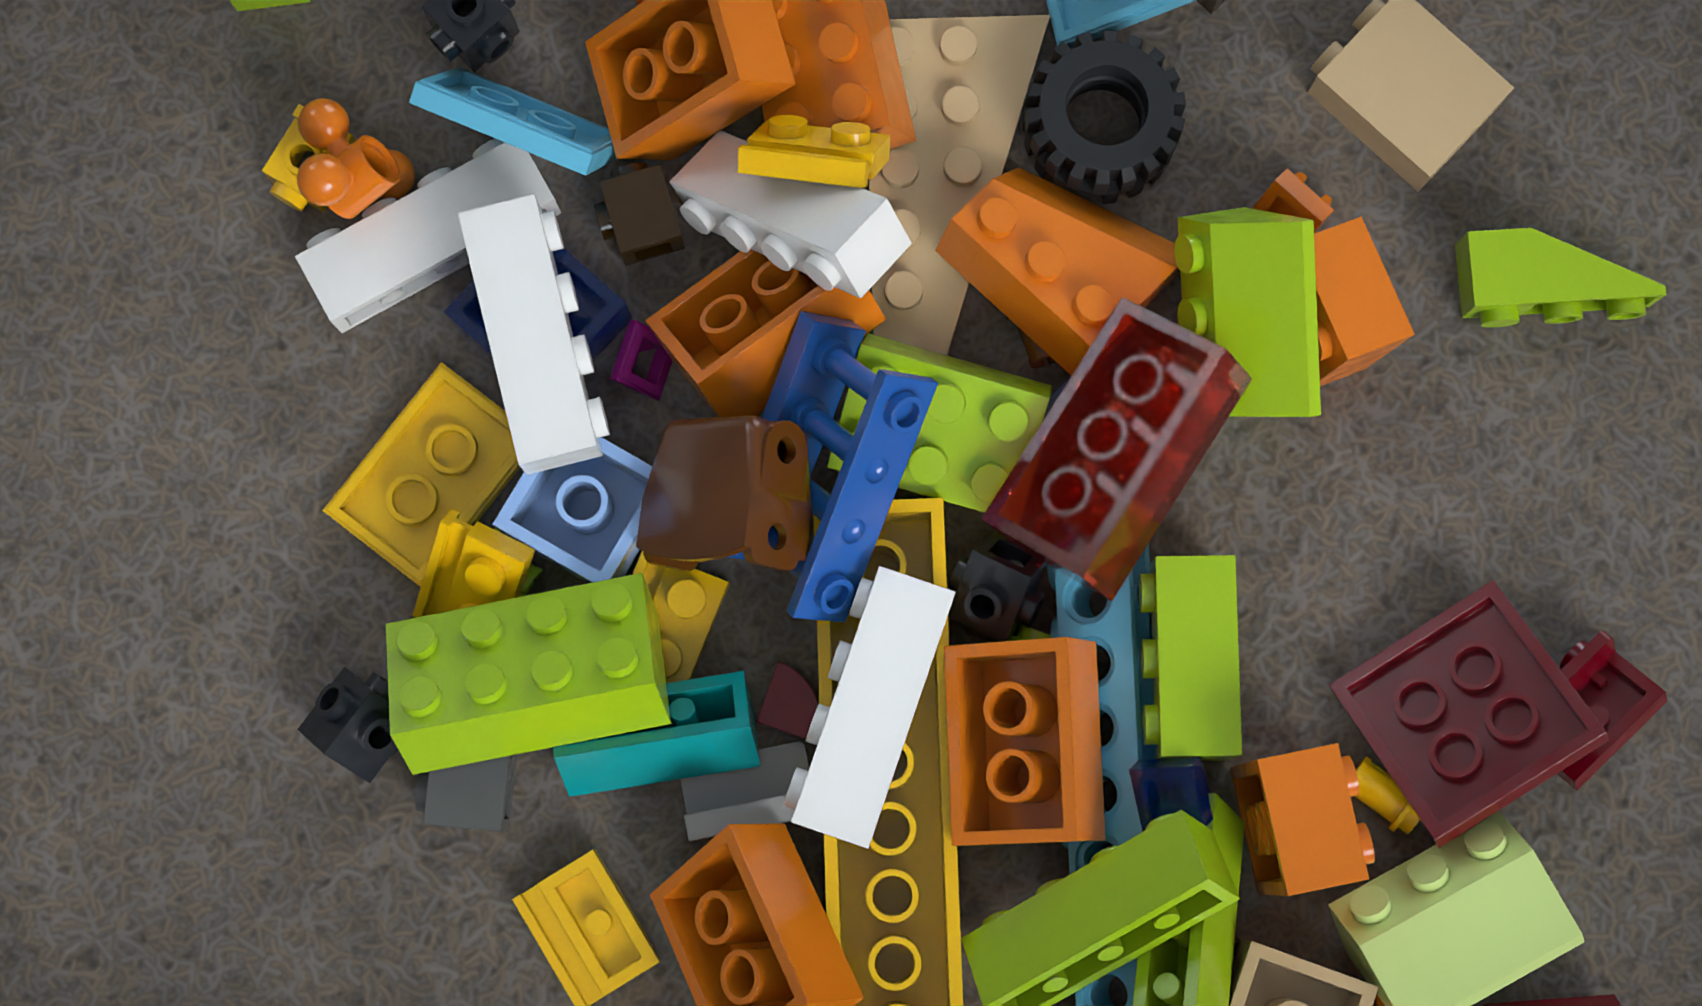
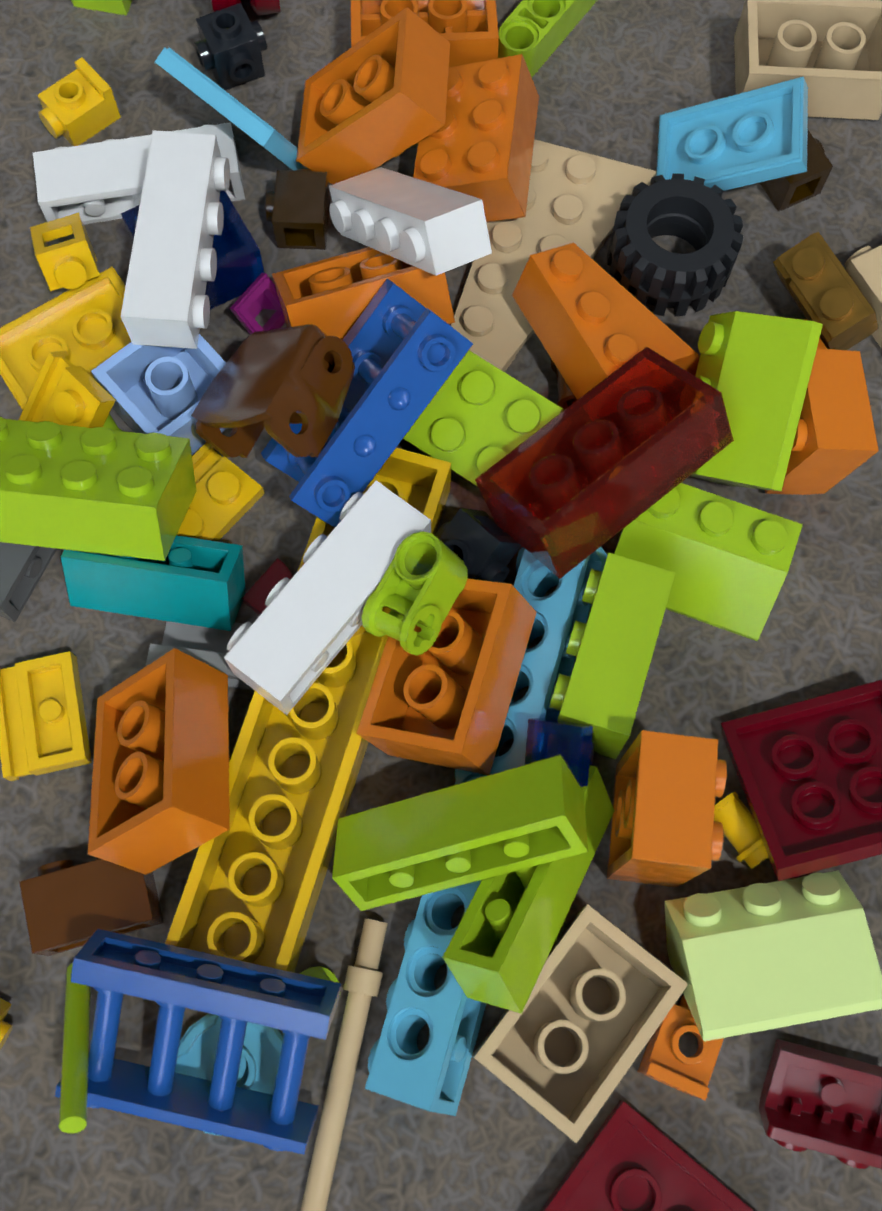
camera: 15 degrees right, 10 degrees down
orange piece [297,98,415,219] -> none
yellow plate [738,115,890,188] -> none
none -> yellow brick [30,213,100,291]
none -> lime piece [362,531,468,656]
none -> lime slope [614,470,803,641]
none -> pearl gold brick [773,231,879,350]

